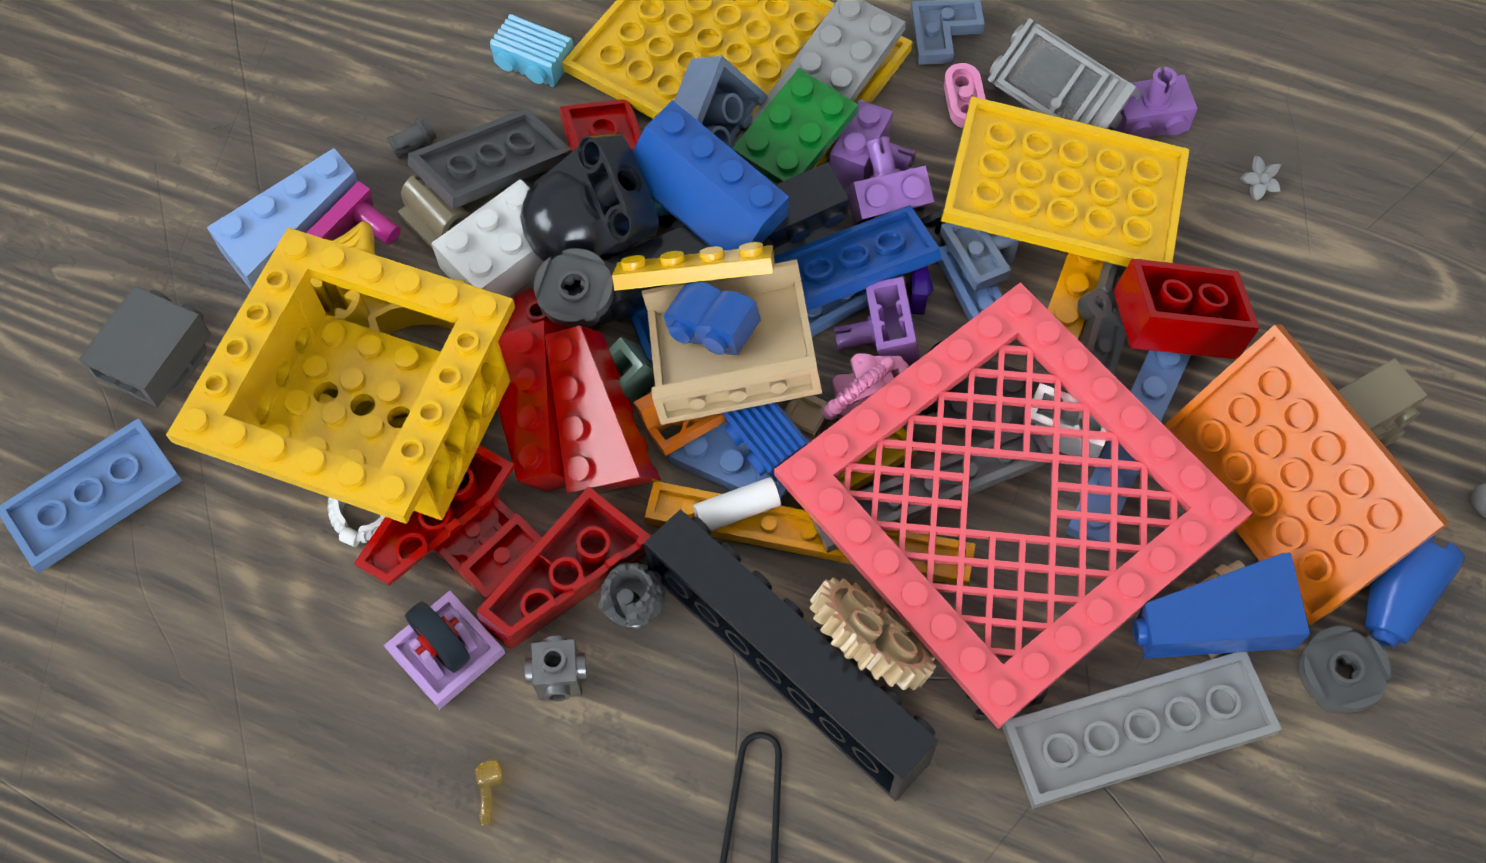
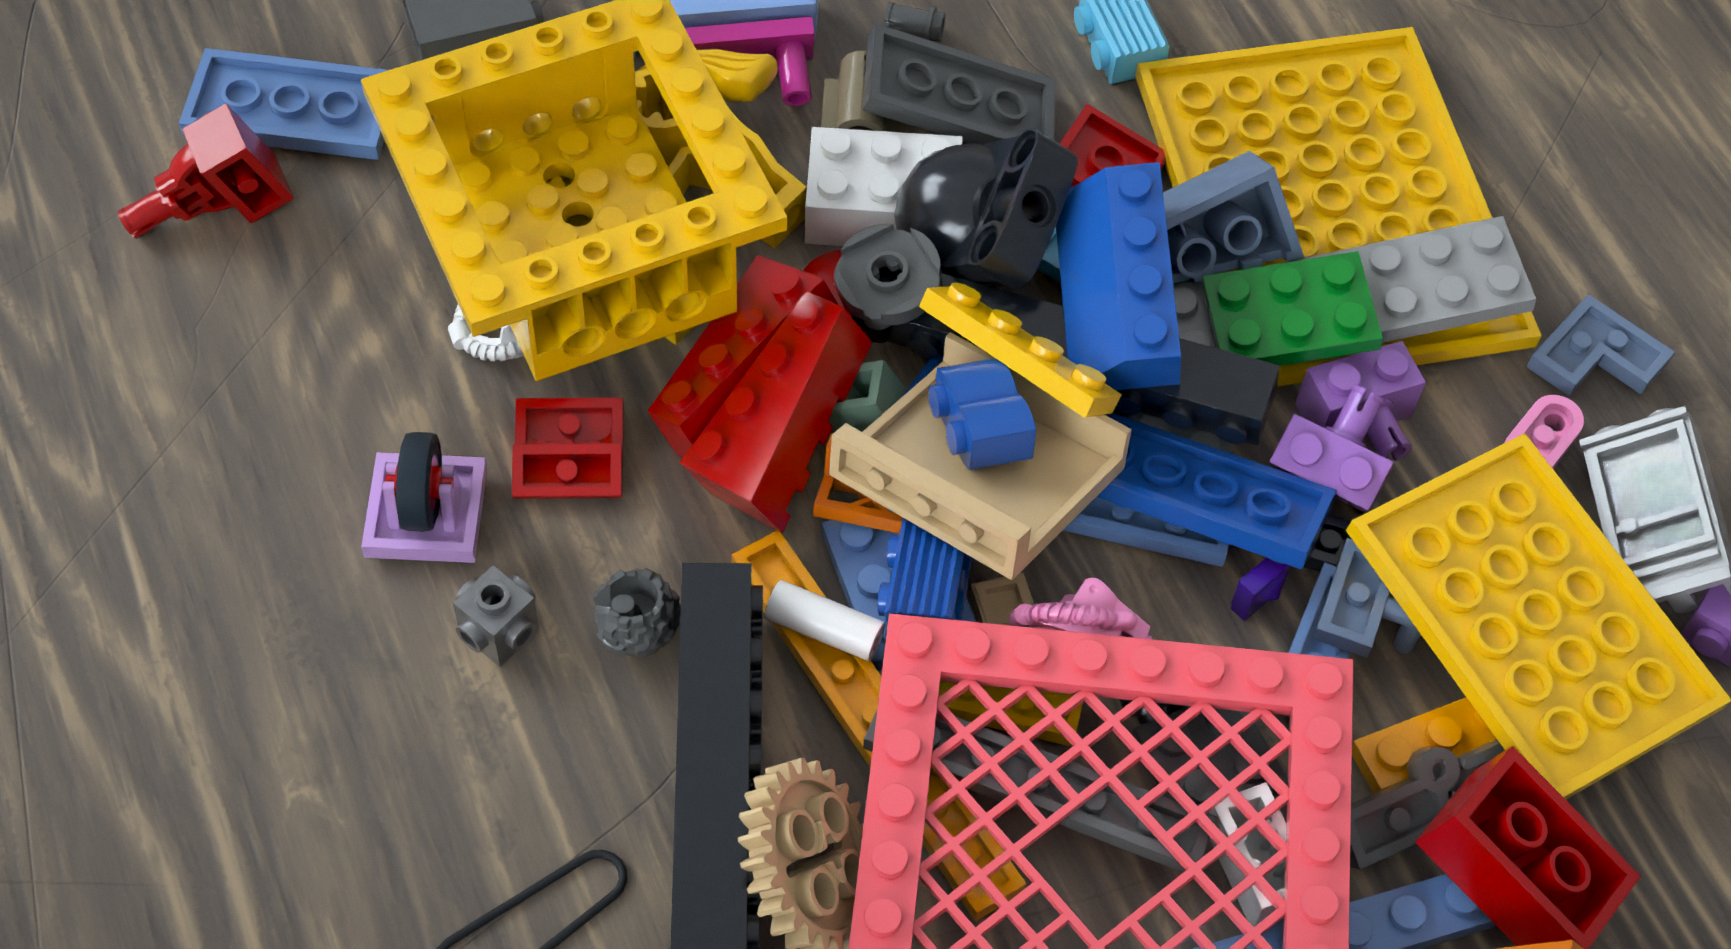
camera: 40 degrees right, 5 degrees down
red wedge [354,445,515,586] -> none
clear yellow hand [475,760,504,825] -> none
red wedge [476,486,651,650] -> none
medium lavender brick [834,276,920,367] -> none
none -> red brick [118,103,294,239]

